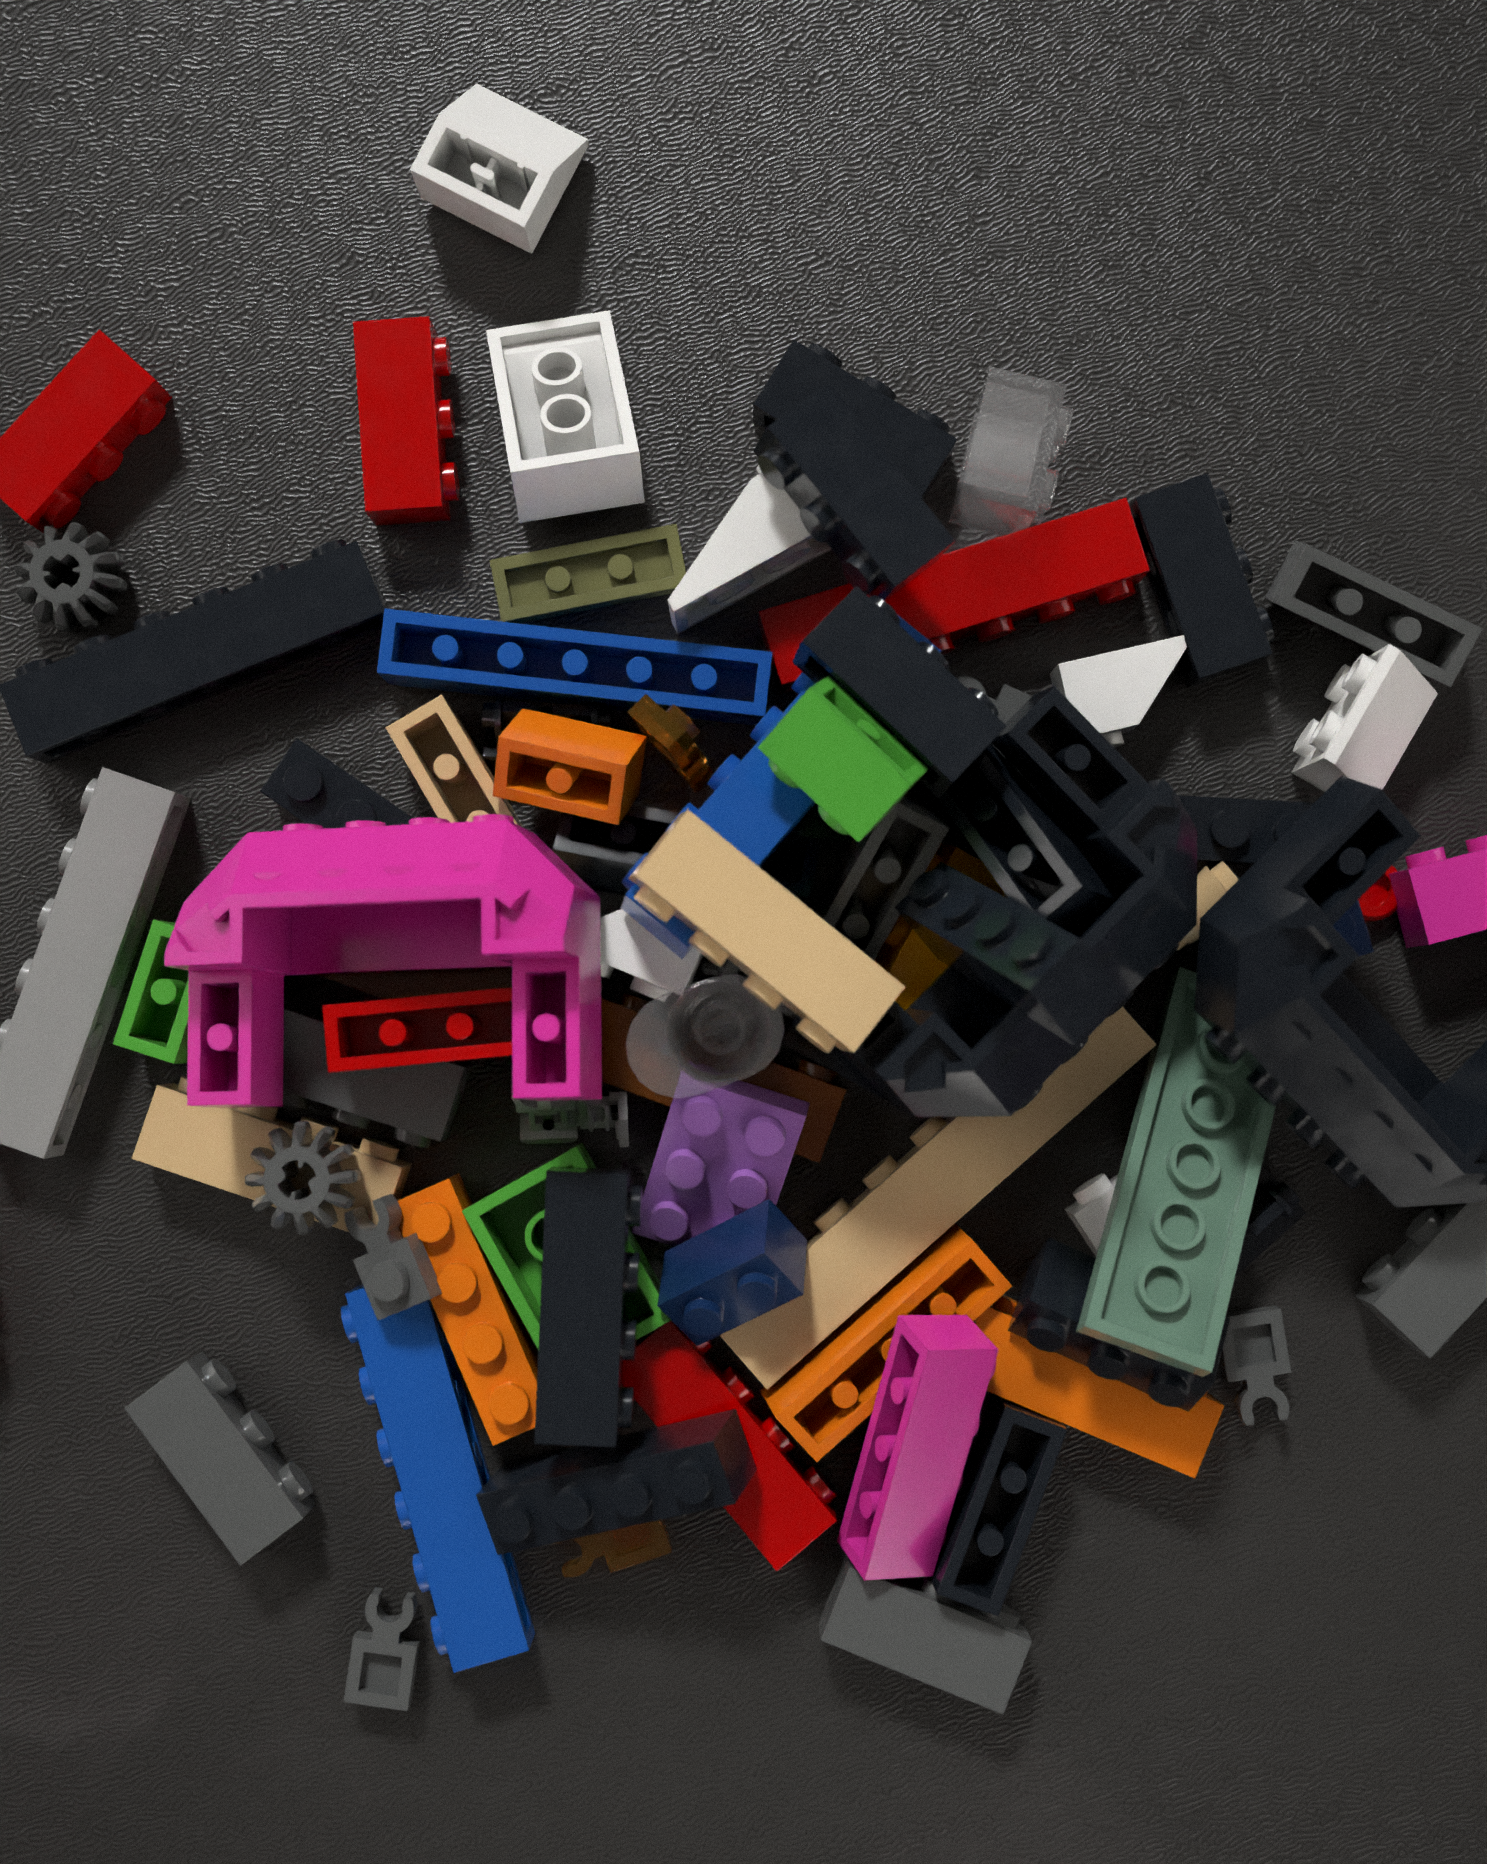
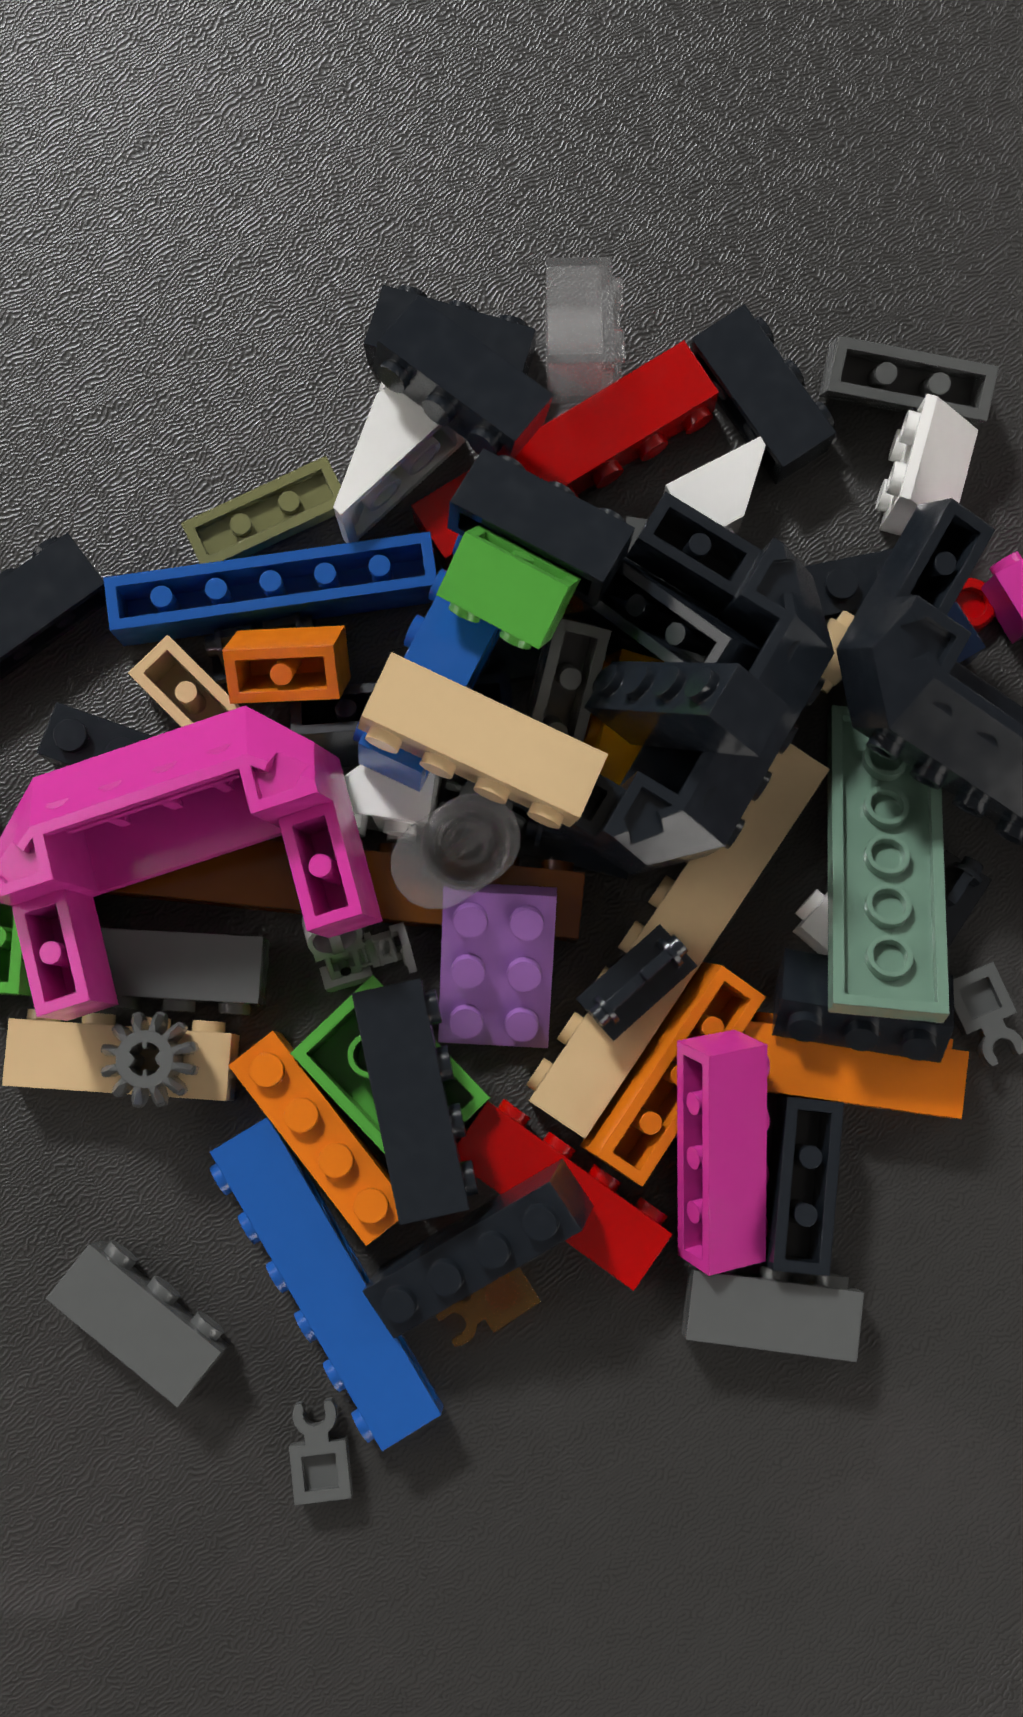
camera: 15 degrees left, 5 degrees down
red brick [322,987,512,1073] -> none
dark grey plate [345,1194,442,1321] -> none
red brick [353,316,460,526] -> none
white slope [410,83,589,254] -> none
white slope [486,310,645,523] -> none
clear orange plate [627,694,714,792] -> none
dark blue brick [657,1199,807,1346] -> none
none -> black hinge [576,924,697,1041]

